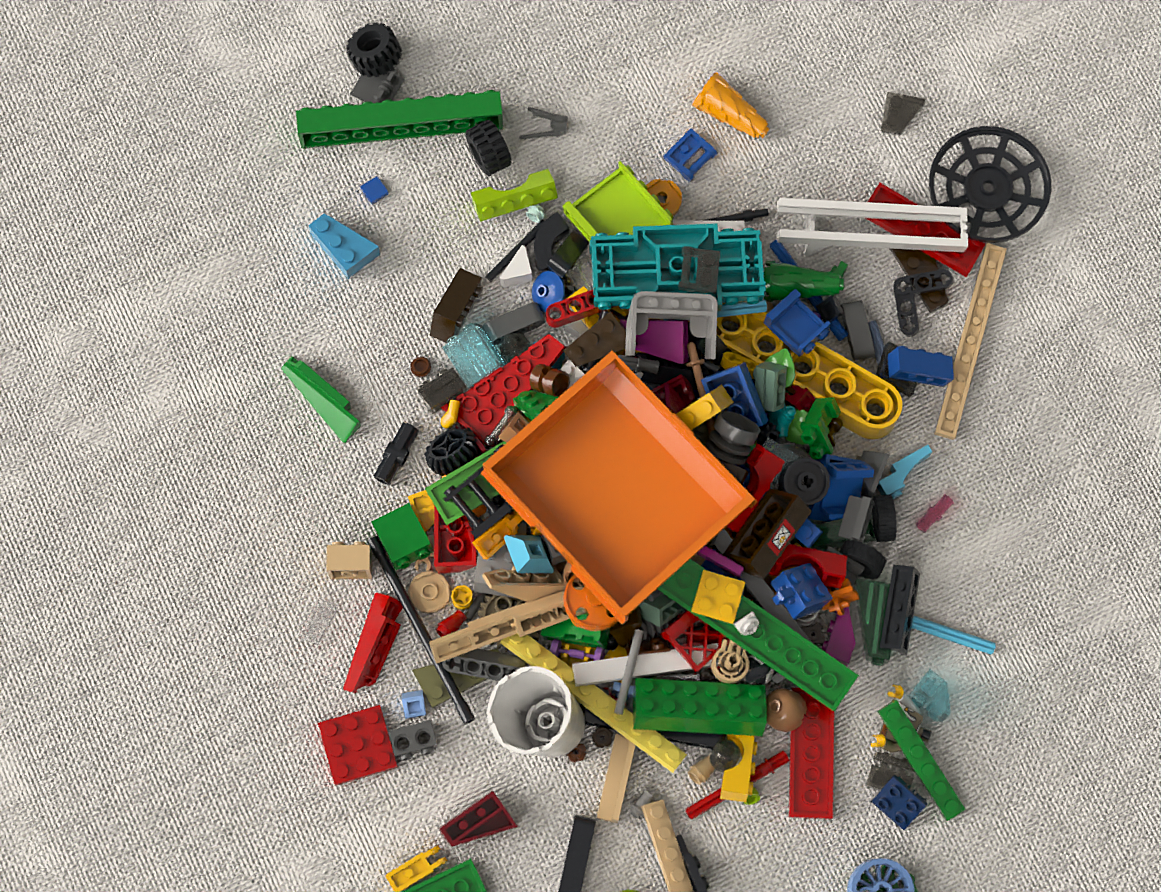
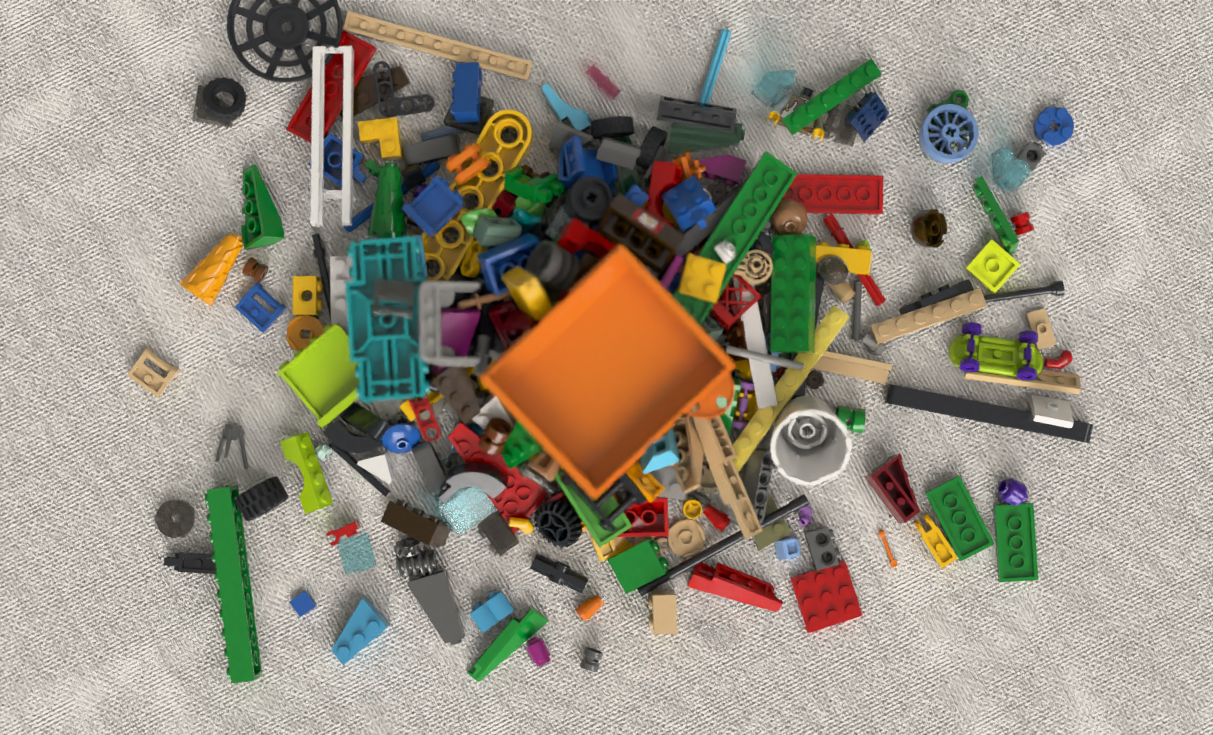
camera: 95 degrees left, 15 degrees up
black tyre [346,22,402,77] -> none
dark grey hinge [350,69,405,103] -> none
reddish brown plate [410,357,431,378] -> none
reddish brown plate [566,743,586,763] -> none
none -> tan plate [127,347,180,398]
none -> clear smoke plate [155,499,195,538]
none -> black hinge [164,552,217,574]
none -> black tyre [202,77,246,122]
none -> green wedge [242,164,284,250]
none -> reddish brown wheel [242,257,269,283]
none -> yellow brick [293,276,323,315]
none -> blue hinge [308,133,368,187]
none -> red plate [326,520,361,545]
none -> clear light blue piece [337,533,376,574]
none -> yellow brick [358,117,403,161]
none -> flat silver gear [394,537,425,557]
none -> dark grey piece [396,550,437,577]
none -> dark grey slope [407,570,465,645]
none -> arch [439,462,509,503]
none -> orange brick [445,143,491,185]
none -> dark azure brick [470,590,515,633]
none -> magenta brick [525,636,551,667]
none -> orange cone [575,595,604,621]
none -> dark grey wheel [580,647,603,672]
none -> medium lavender arm [799,505,812,526]
none -> green wheel [835,406,866,433]
none -> dark grey bar [852,282,862,340]
none -> orange hinge [878,530,897,568]
none -> dark brown cylinder [910,209,947,248]

